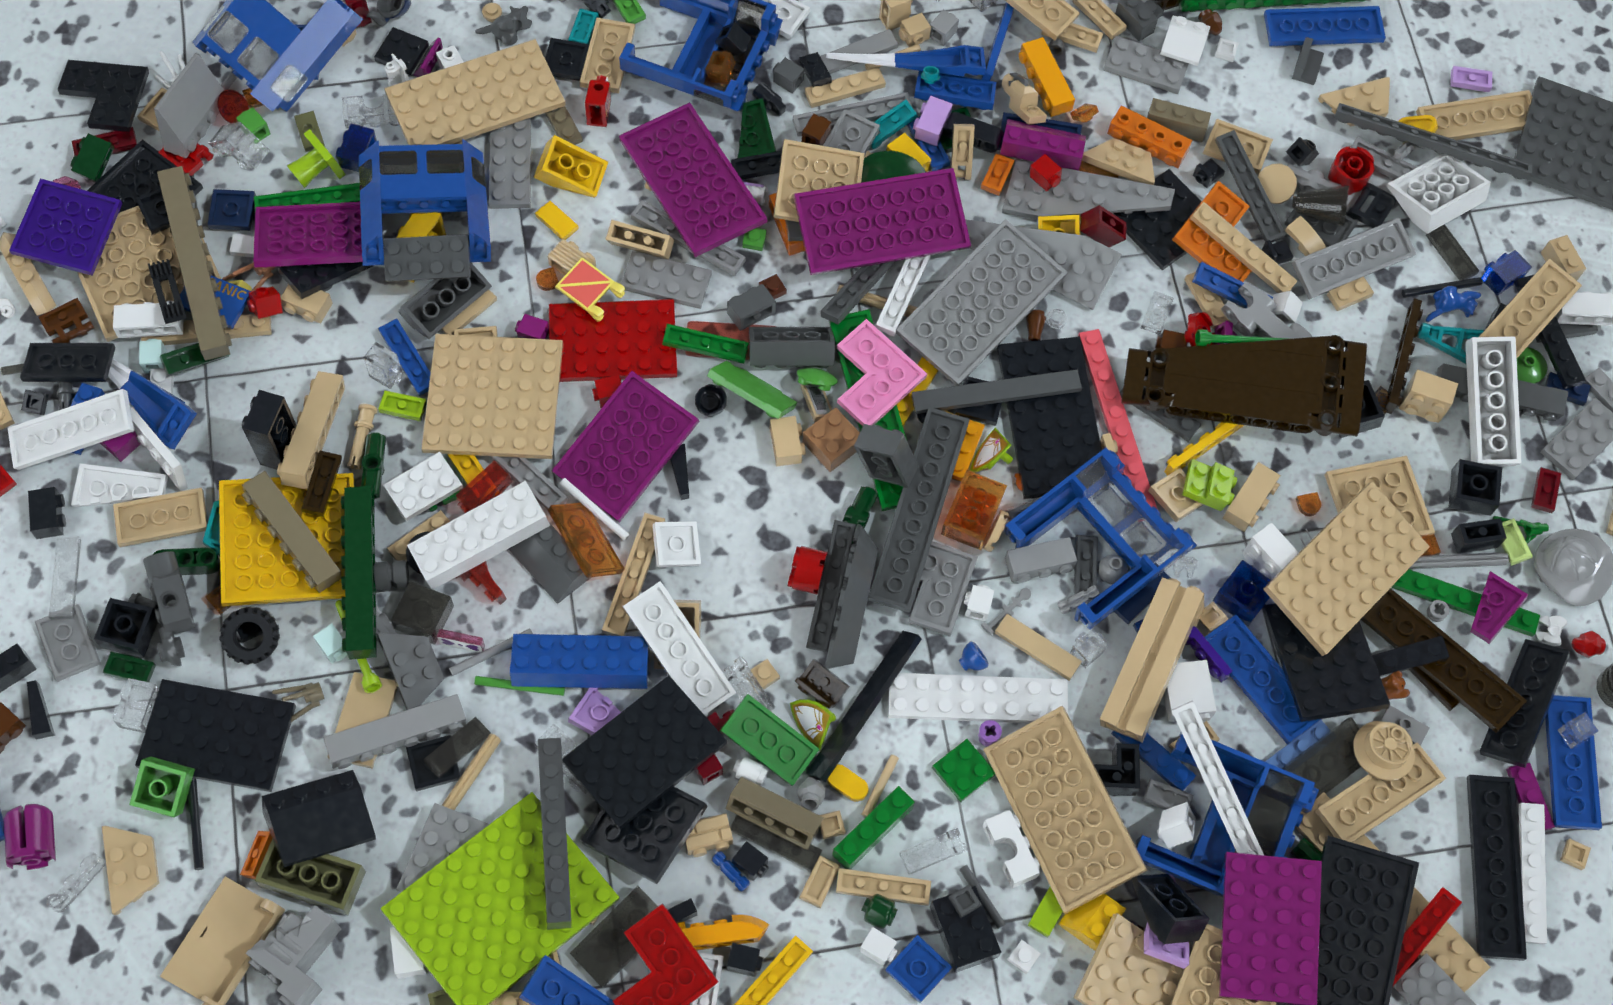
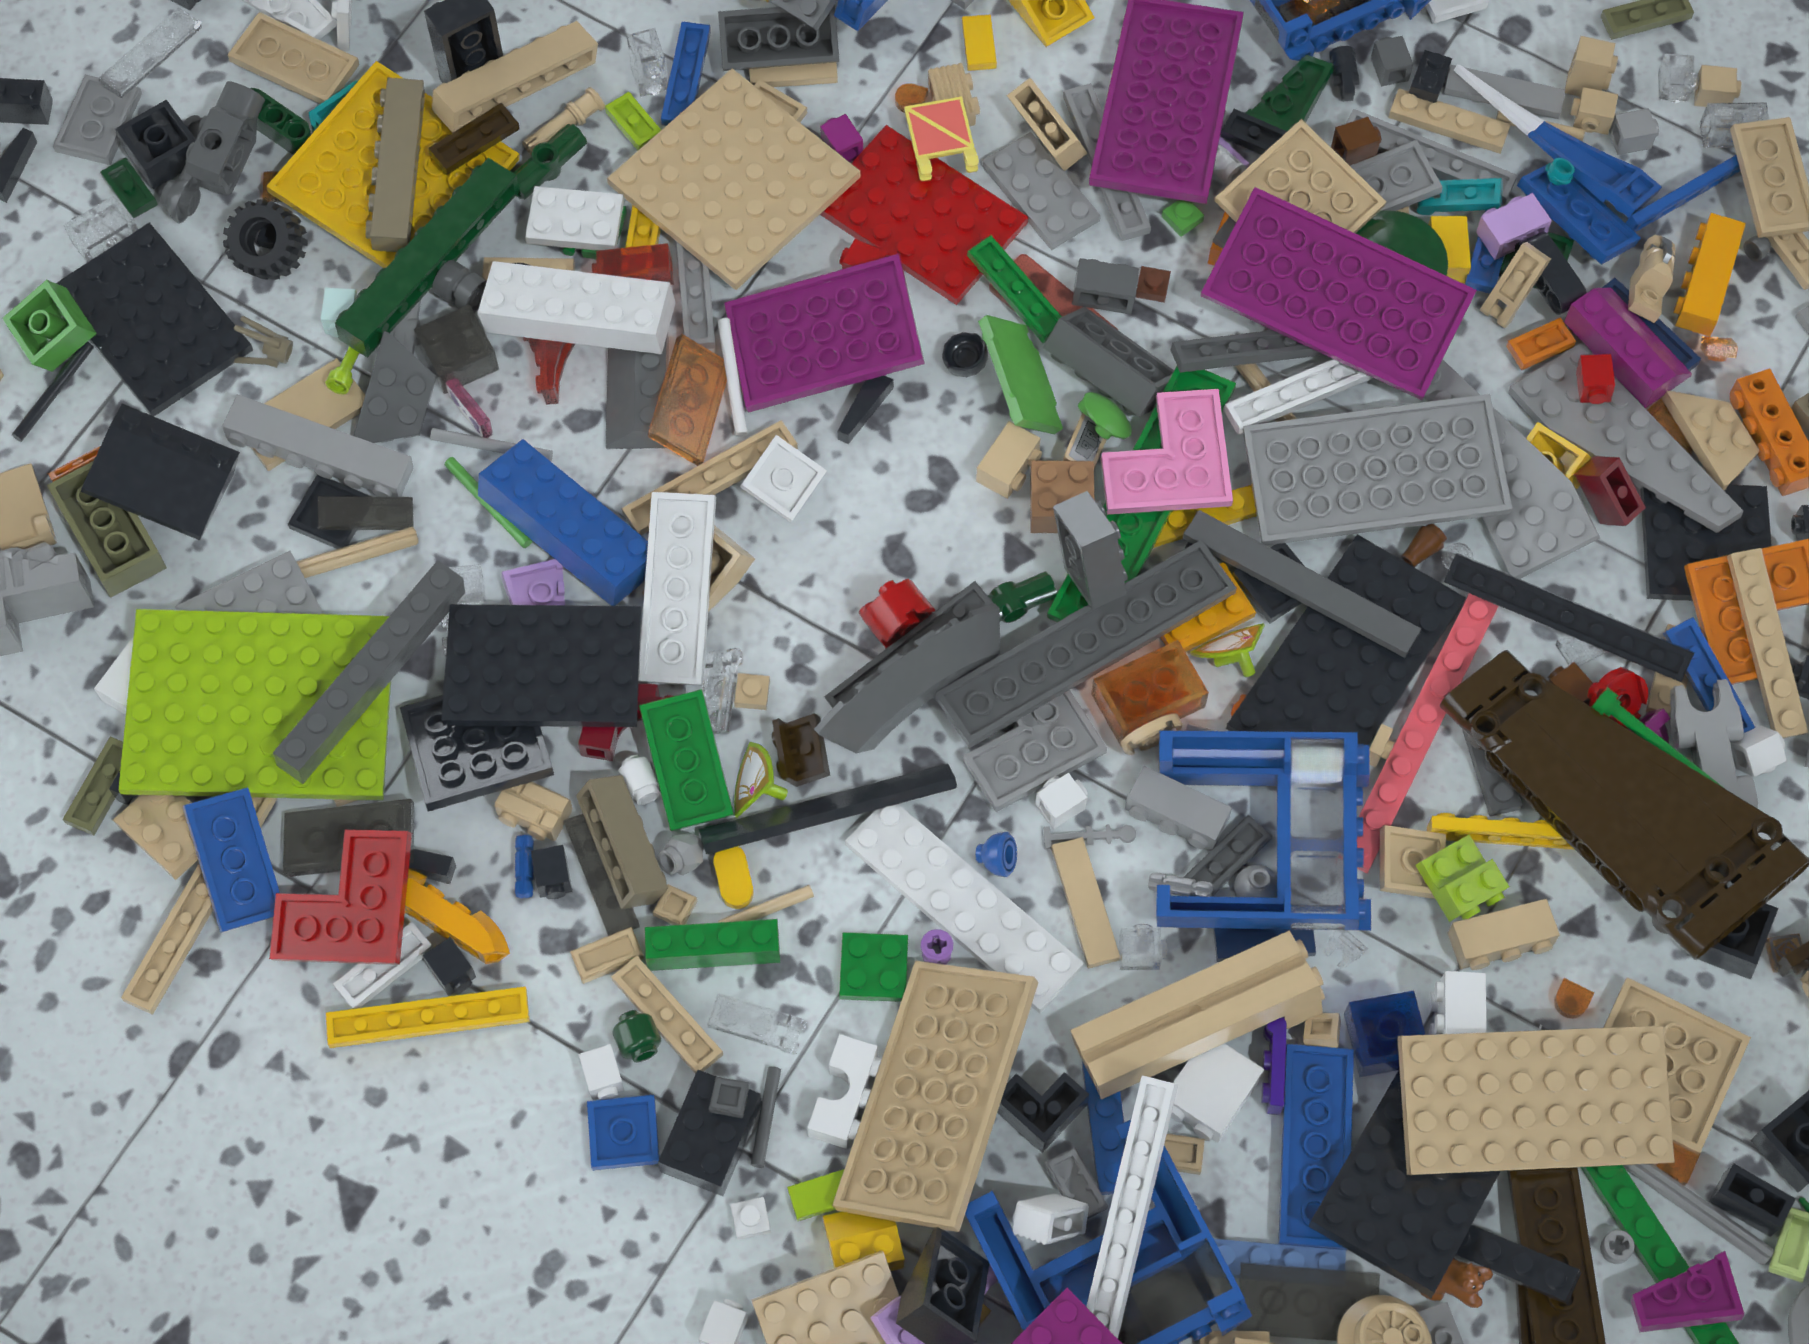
camera: 45 degrees right, 0 degrees up
none -> black tile [1444,553,1695,682]

